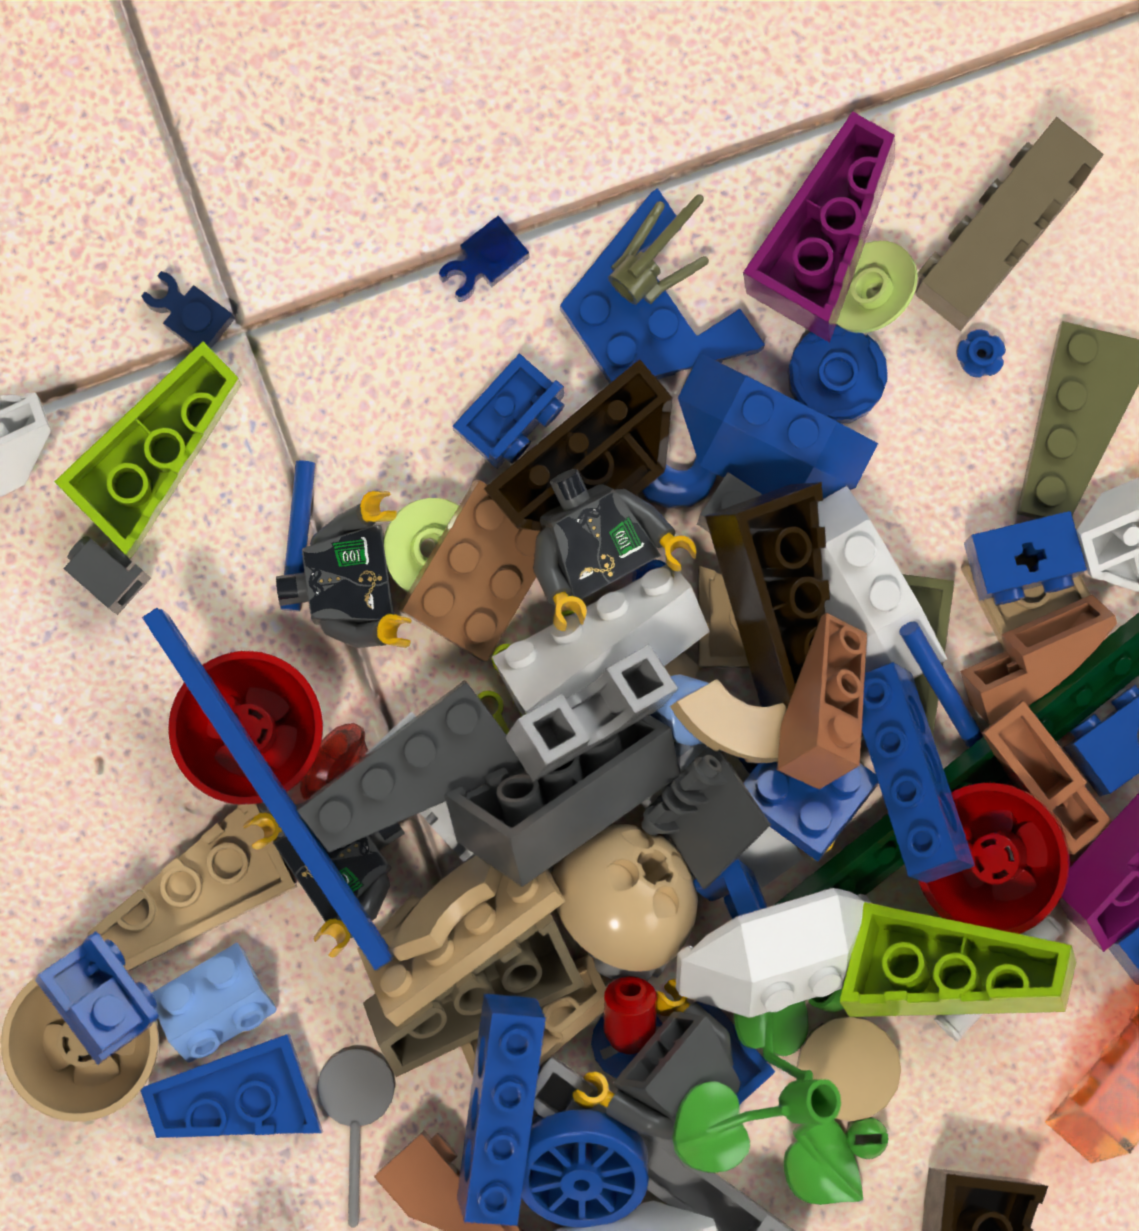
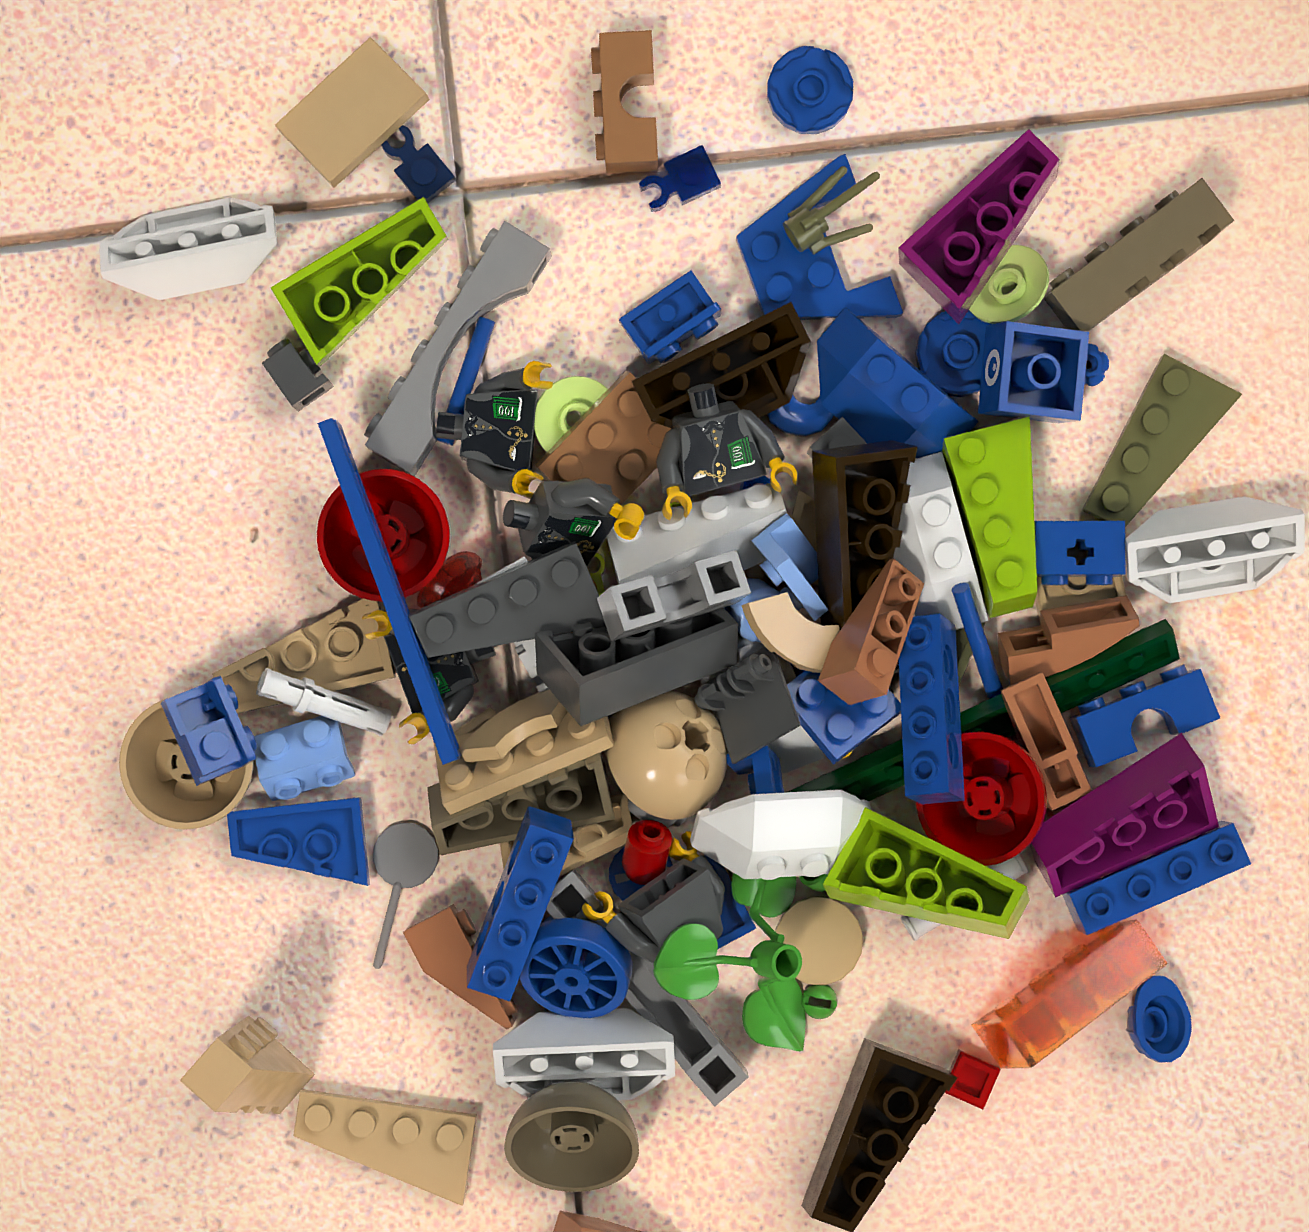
camera: 20 degrees right, 5 degrees up
none -> white pin [256,668,391,736]
none -> tan tile [275,37,430,188]
none -> light grey arch [364,221,552,477]
none -> torso [503,478,644,589]
none -> medium nougat arch [591,30,658,173]
none -> light blue bracket [751,514,828,621]
none -> blue tile [767,46,853,134]
none -> lime wedge [942,416,1037,618]
none -> red tile [945,1049,1001,1110]
none -> blue brick [978,321,1089,424]

